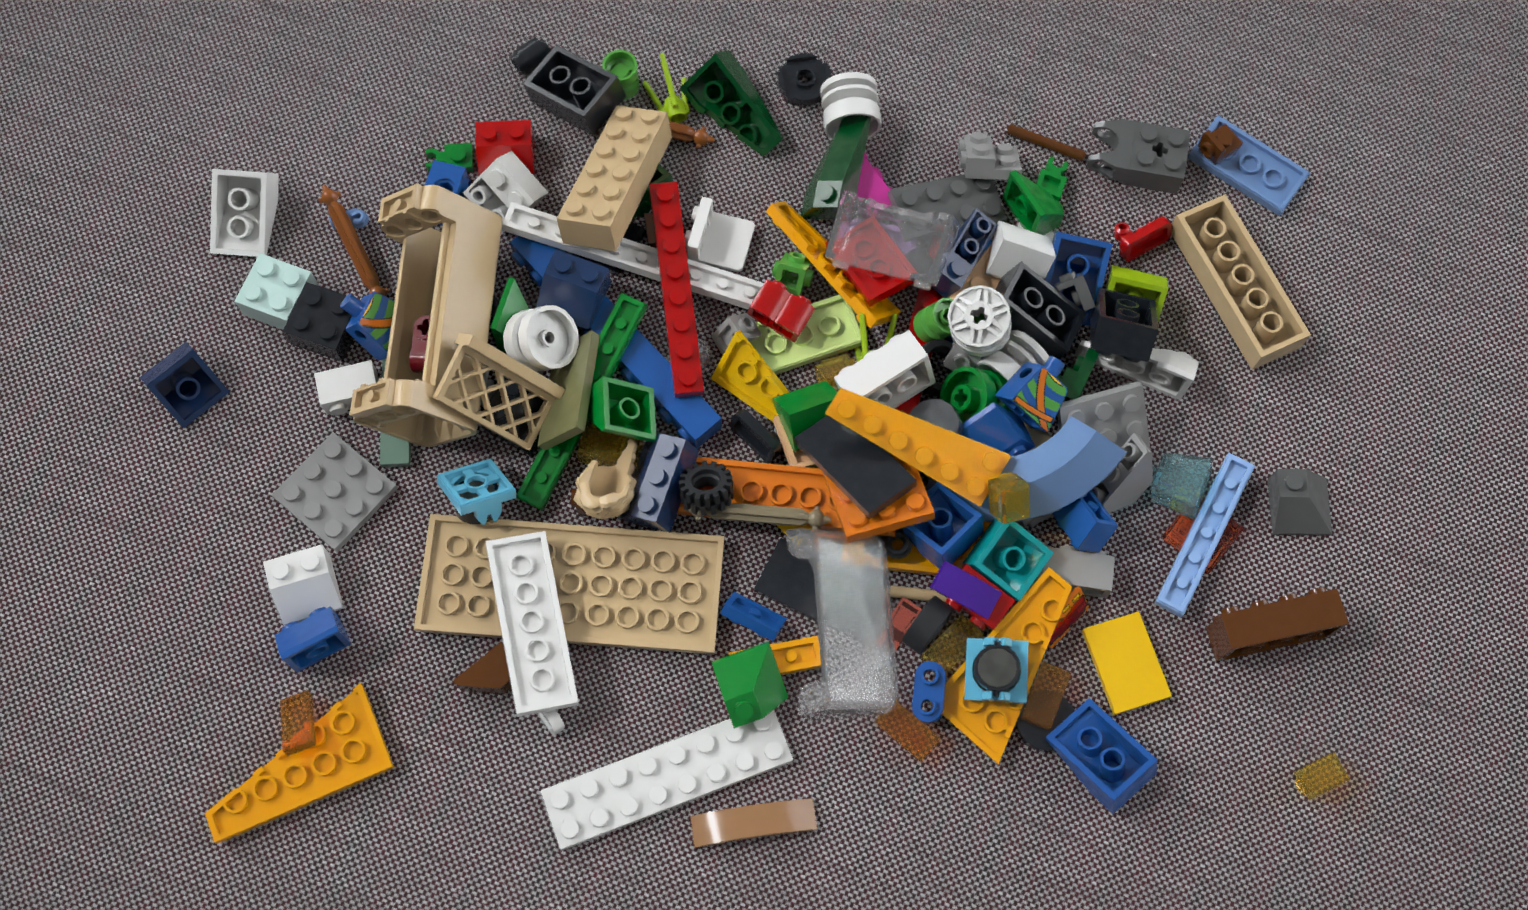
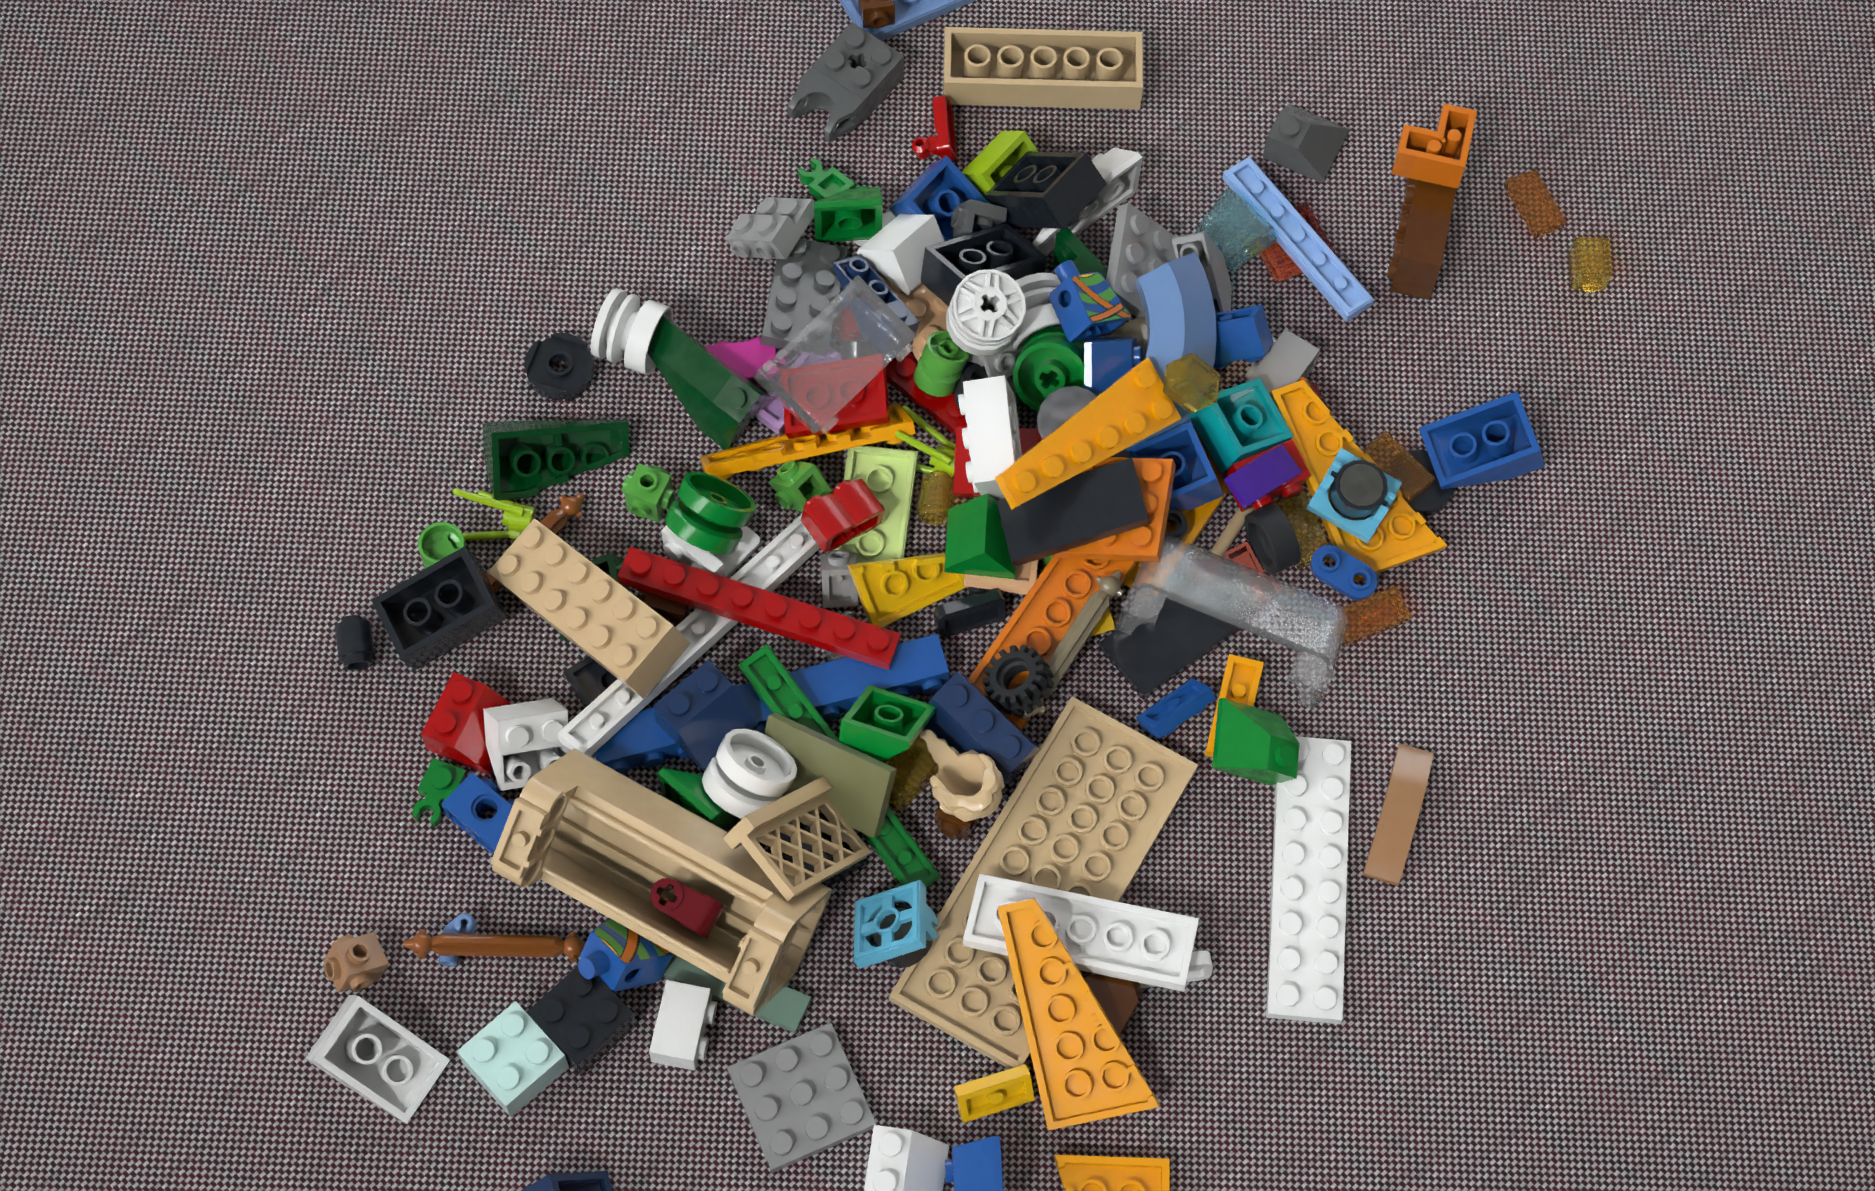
camera: 65 degrees left, 5 degrees down
reddish brown bar [1006,123,1086,162] -> none
yellow tile [1082,612,1172,716] -> none
none -> medium nougat brick [323,932,389,993]
none -> bright green brick [622,463,676,523]
none -> green wheel [665,472,756,555]
none -> yellow plate [954,1064,1035,1123]
none -> light orange wing [997,898,1160,1131]
none -> orange brick [1391,103,1477,189]
none -> clear orange tile [1504,169,1566,239]

